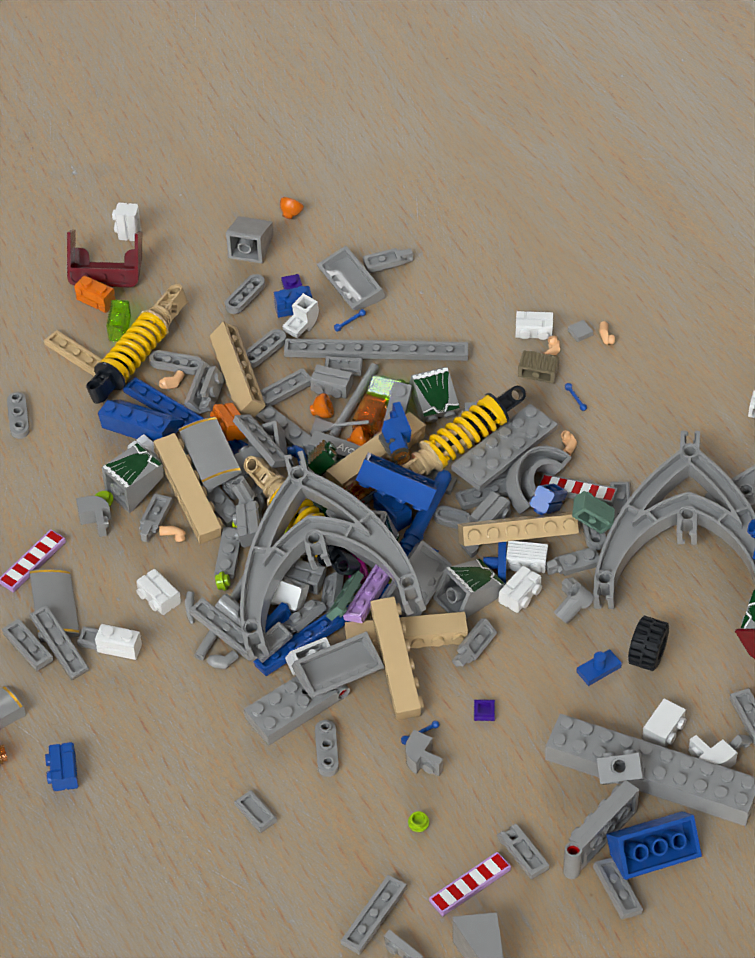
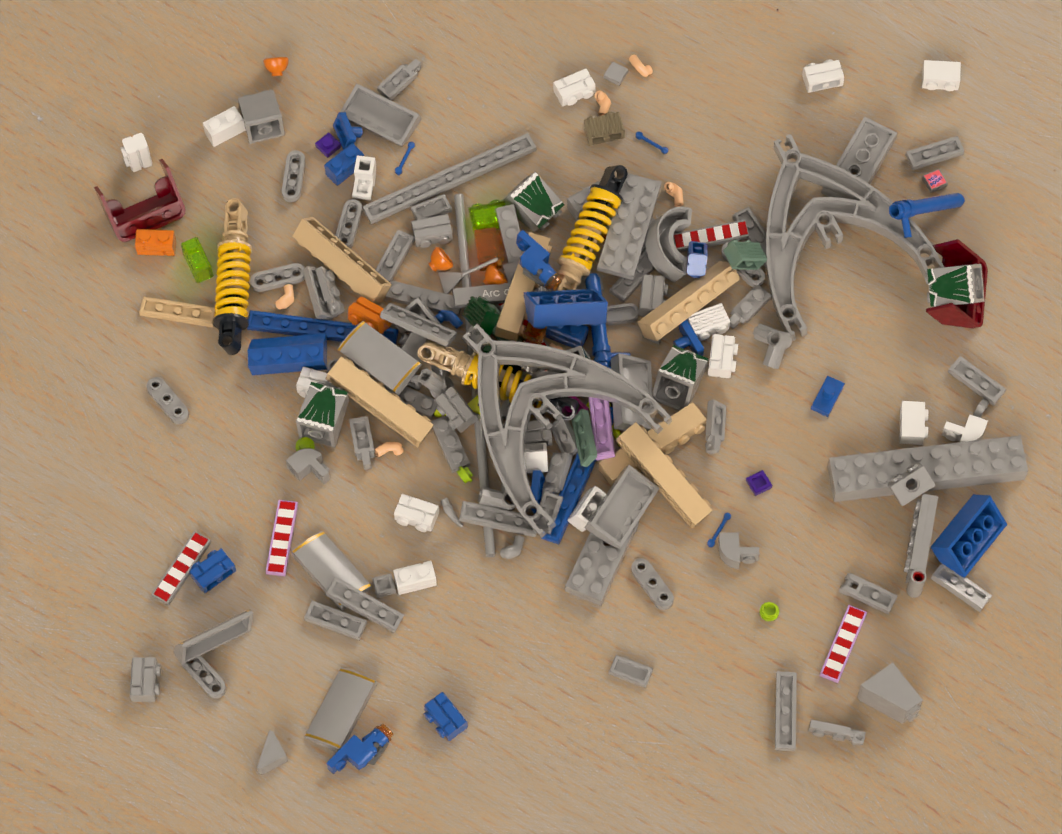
camera: 30 degrees left, 15 degrees up
black tyre [628,615,669,671] -> none
none -> white brick [203,106,246,147]
none -> blue tile [333,112,363,149]

